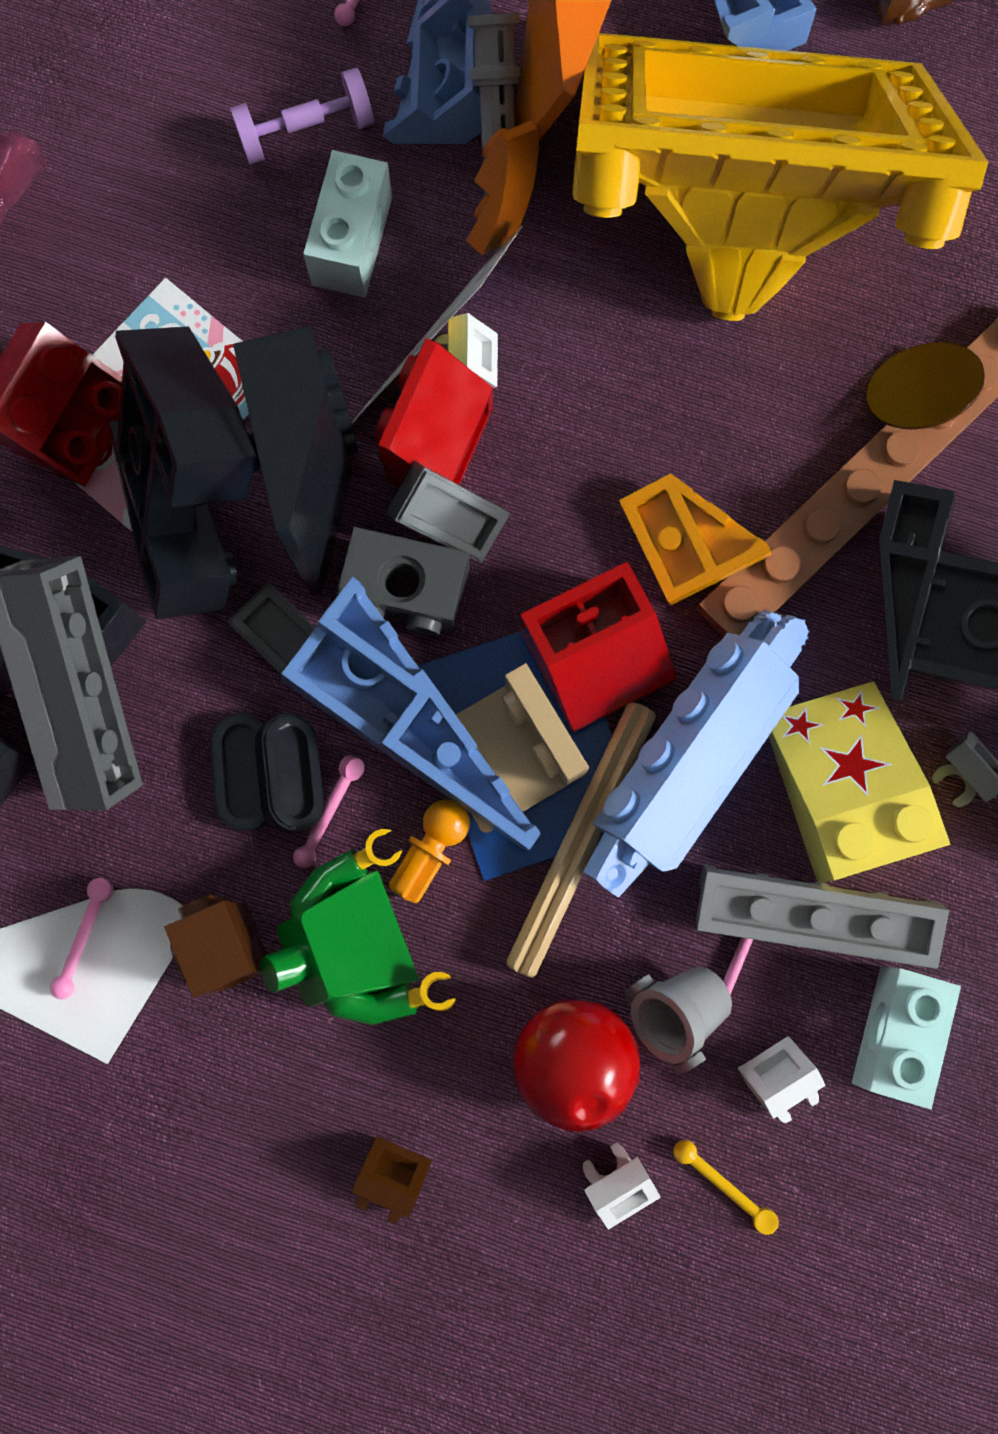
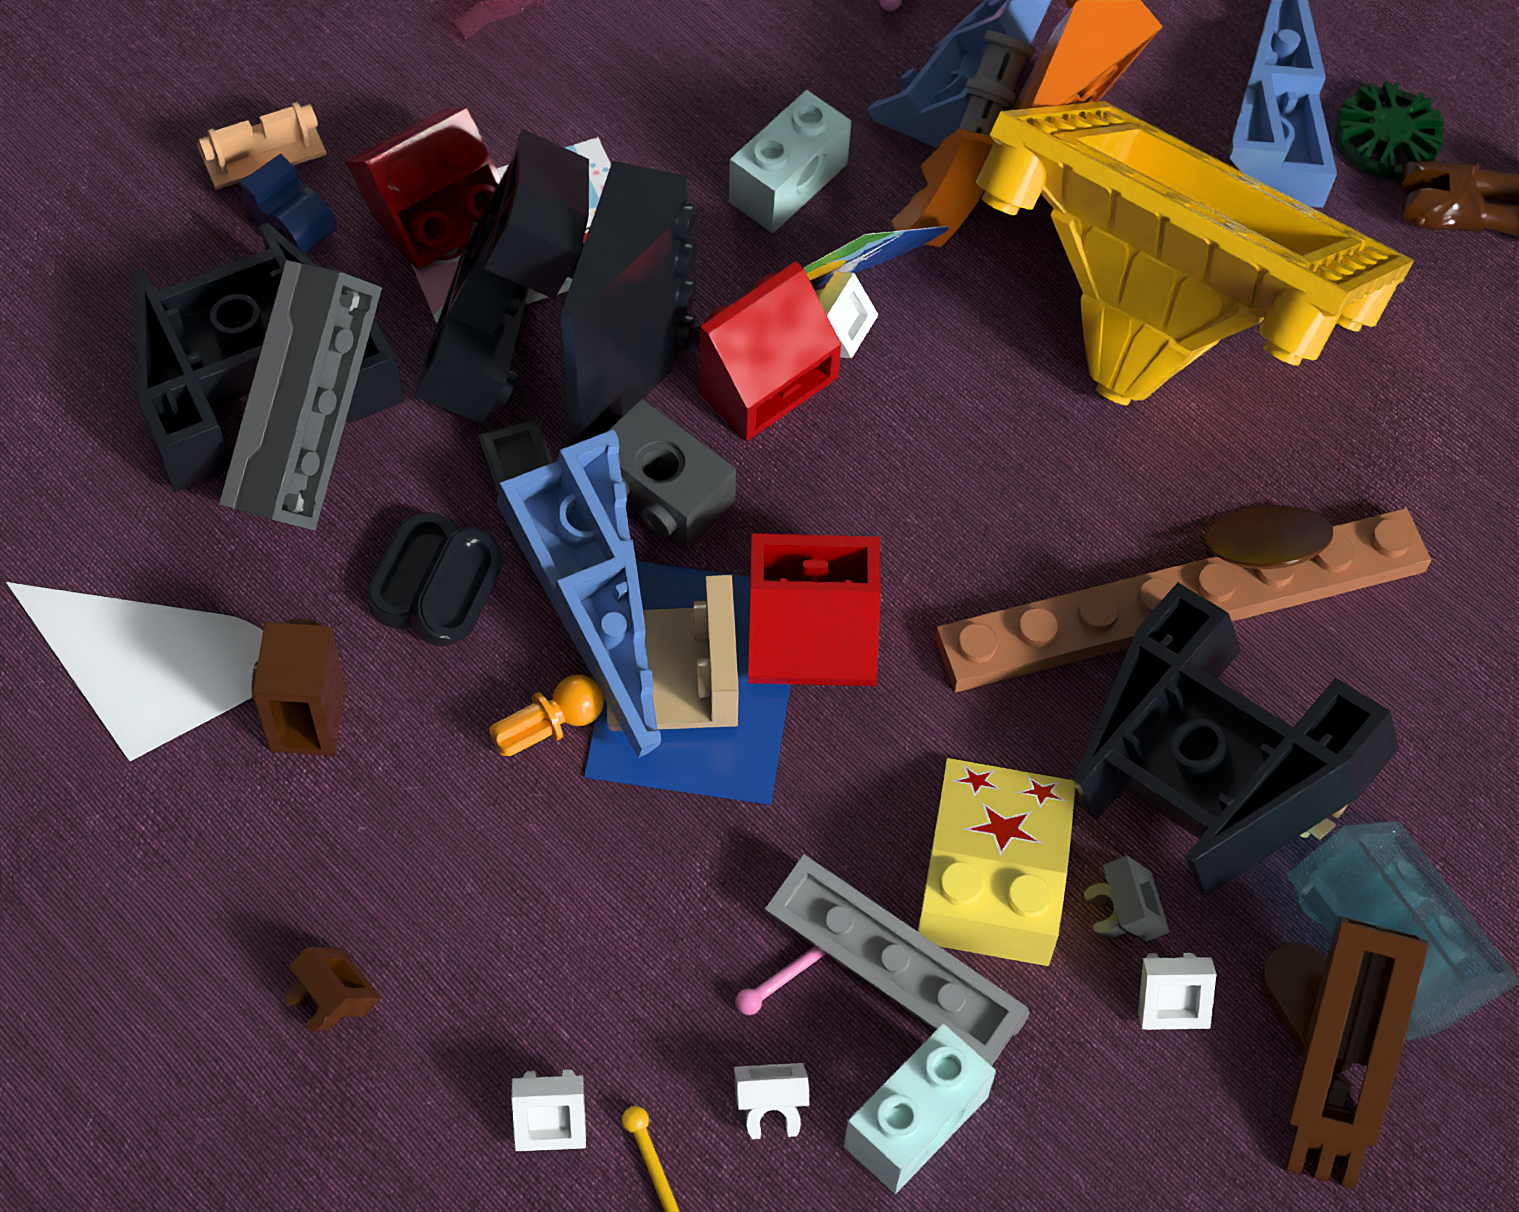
camera: 25 degrees right, 20 degrees down
bright pink hinge [50,878,114,1000] -> none
lavender wheel [230,67,375,165] -> none
green torso [259,829,456,1025] -> none
bright pink hinge [293,755,364,869] -> none
dark grey tile [386,461,511,563] -> none
tan axle [507,702,656,978] -> none
red piece [513,999,640,1132] -> none
light blue hinge [583,610,810,897] -> none
light orange wing [619,473,773,605] -> none
light grey piece [624,966,732,1074] -> none

